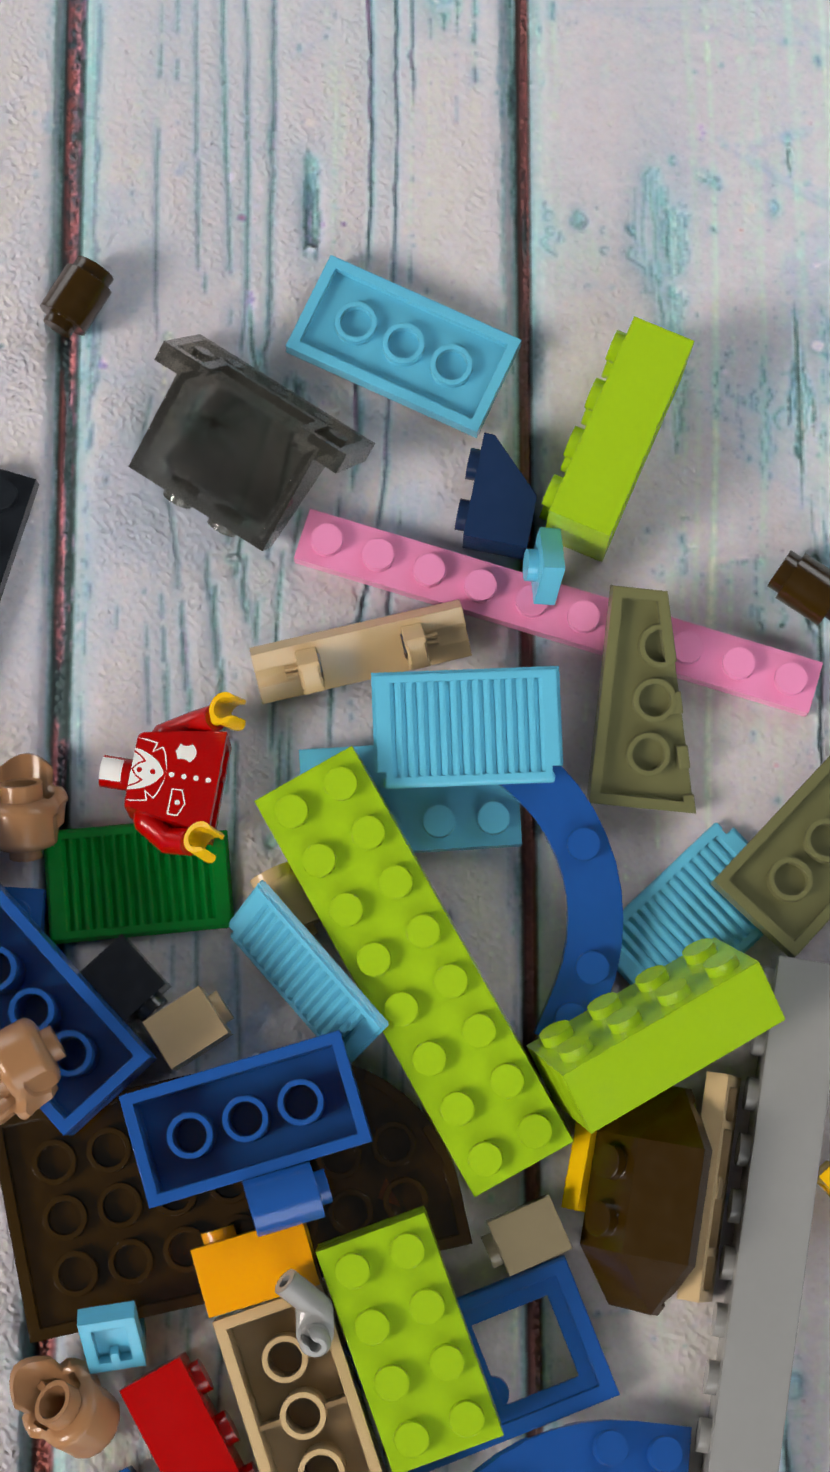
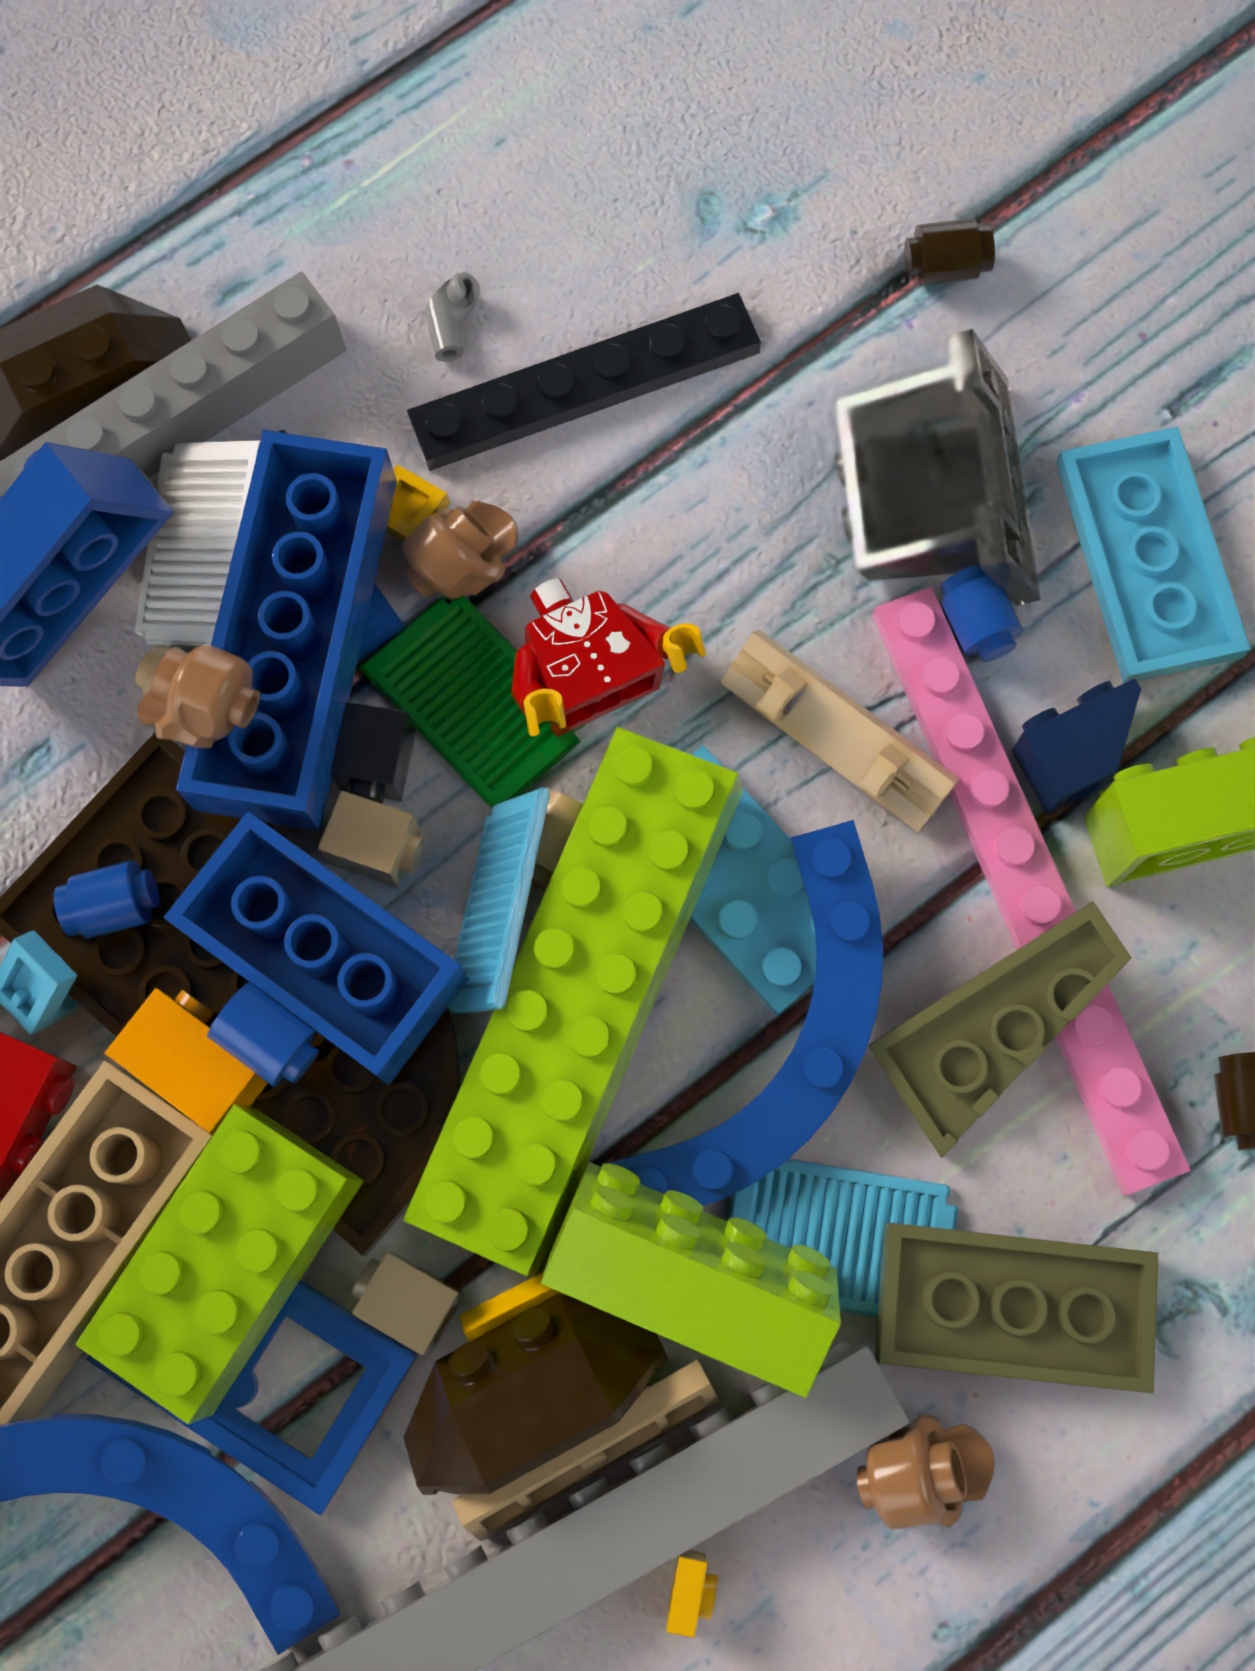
camera: 55 degrees right, 5 degrees down
light grey arm [275,1269,334,1358] -> none
medium azure window [371,666,563,789] -> none
medium azure plate [523,527,565,605] -> none
none -> blue brick [54,860,160,939]
none -> blue brick [940,564,1023,662]

